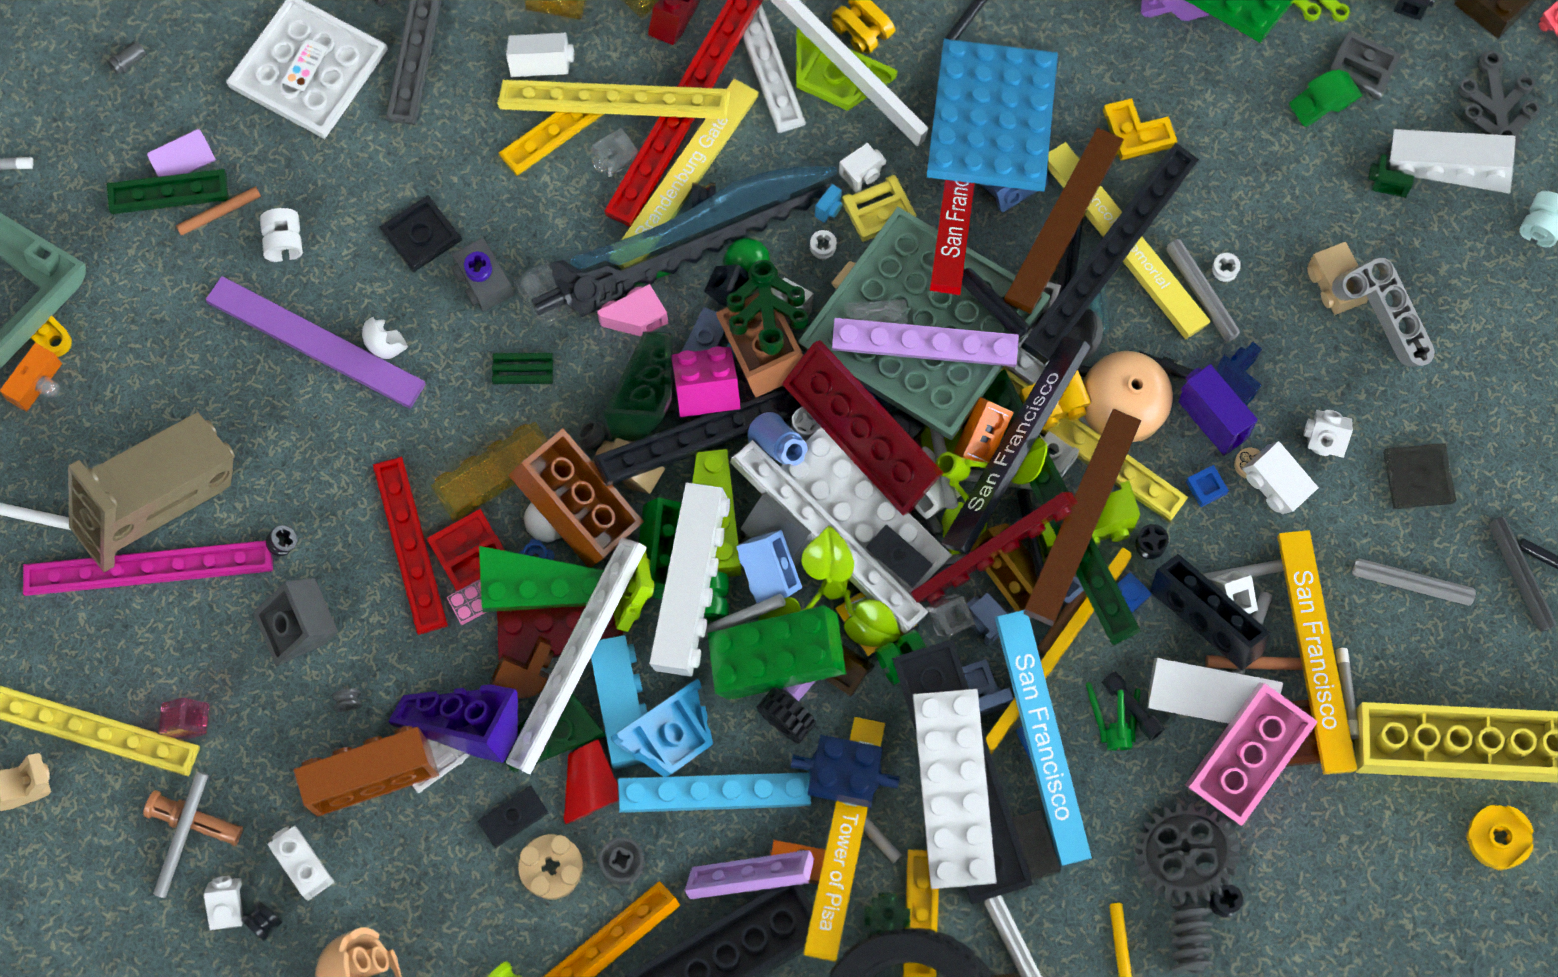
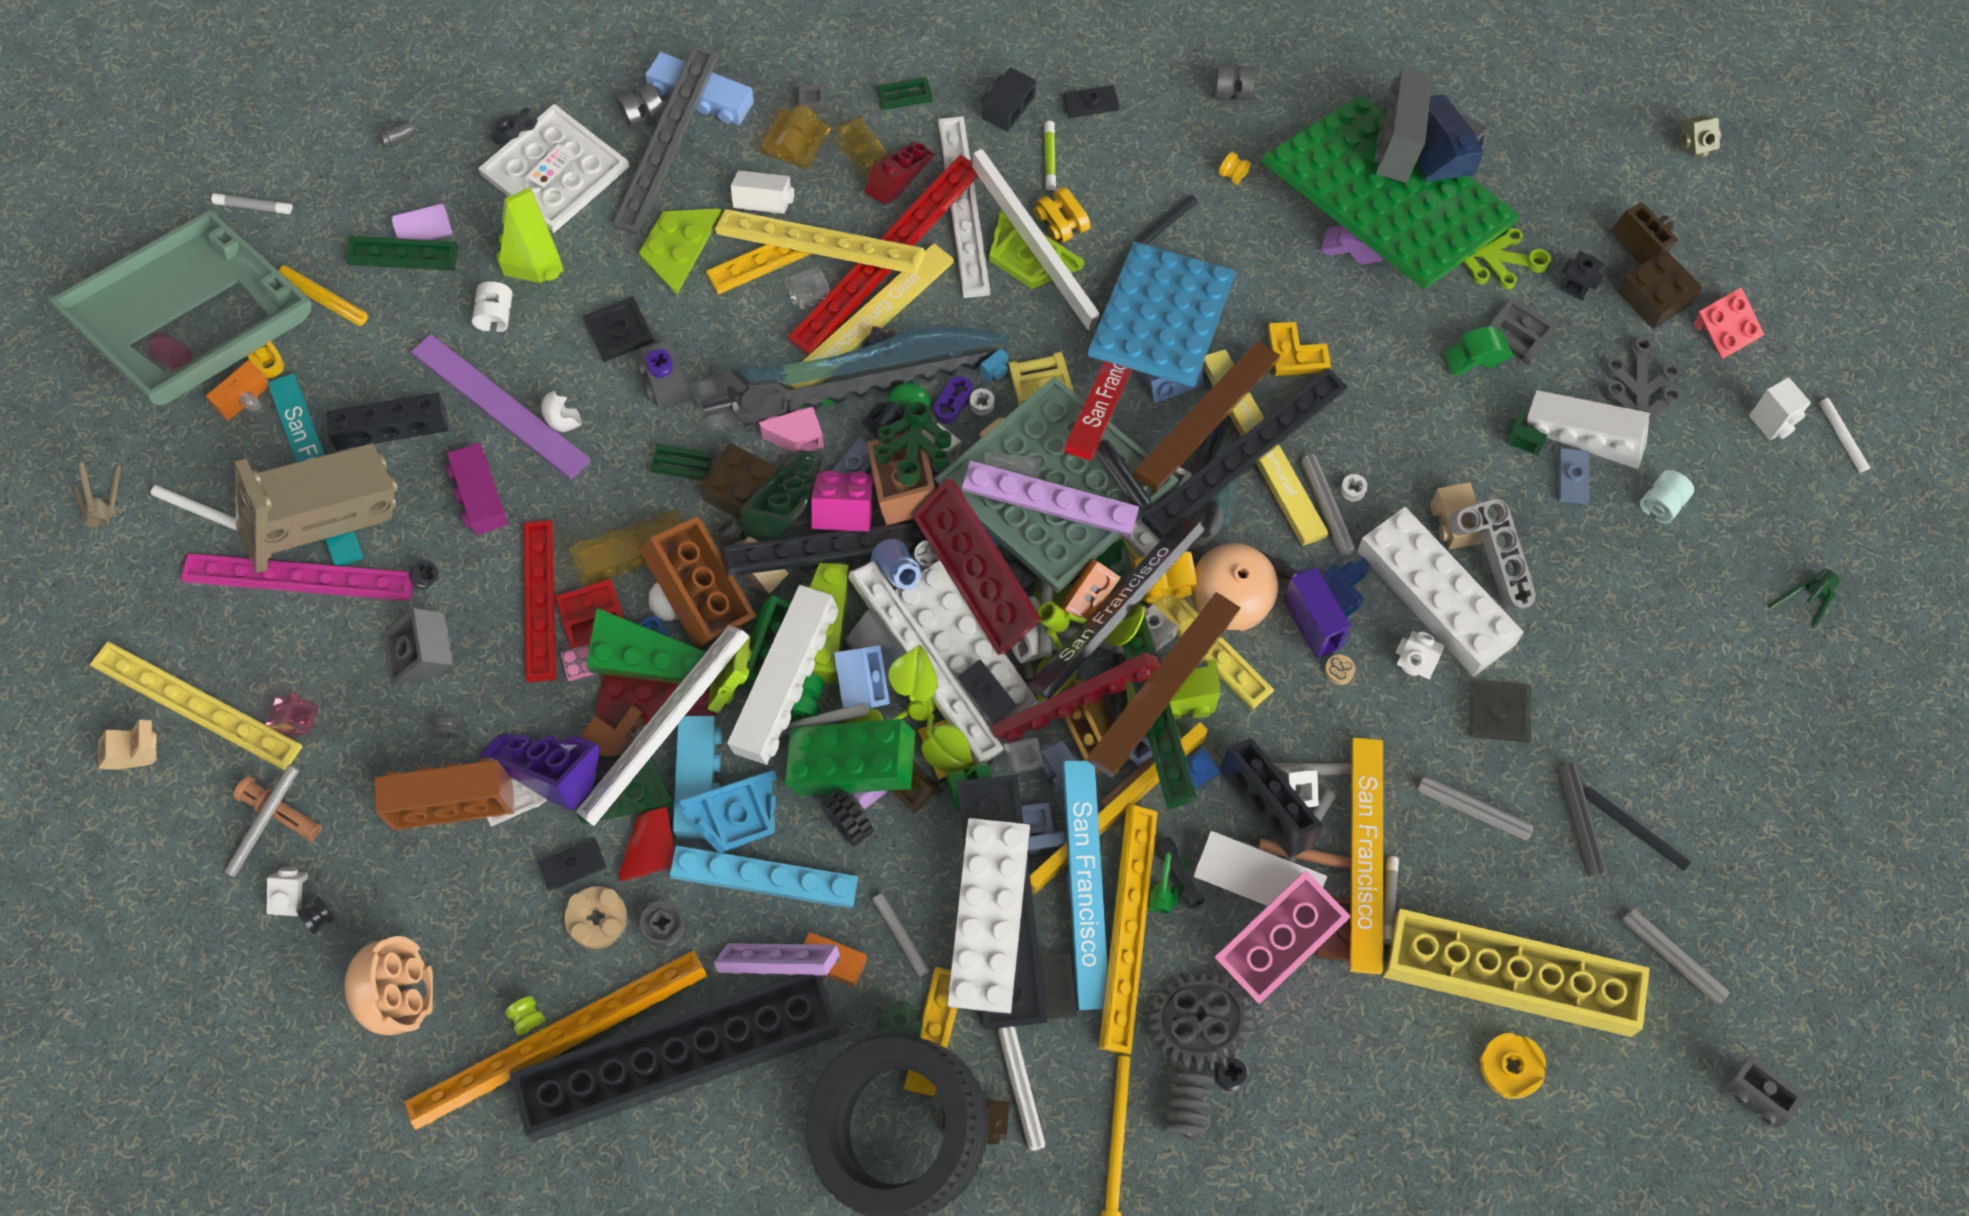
camera: 10 degrees right, 5 degrees down
nougat bar [176,186,261,236] -> none
white brick [267,825,334,901] -> none
dark blue plate [791,734,900,808] -> none
yellow tile [804,717,885,962] -> none
white brick [839,143,886,193] -> none
black wheel [1135,524,1169,560] -> none
blue plate [1186,465,1229,508] -> none
white brick [1242,441,1318,514] -> none
none -> teal tile [267,373,364,566]
none -> yellow axle [278,266,368,326]
none -> black brick [326,392,449,450]
none -> magenta brick [446,442,509,535]
none -> black plate [491,108,538,144]
none -> lime wedge [497,187,564,283]
none -> lime wing [639,208,722,294]
none -> dark brown brick [699,443,780,523]
none -> dark purple beam [934,376,972,424]
none -> yellow tile [1099,804,1158,1055]
none -> white brick [1357,507,1524,677]
none -> sand blue plate [1559,448,1589,504]

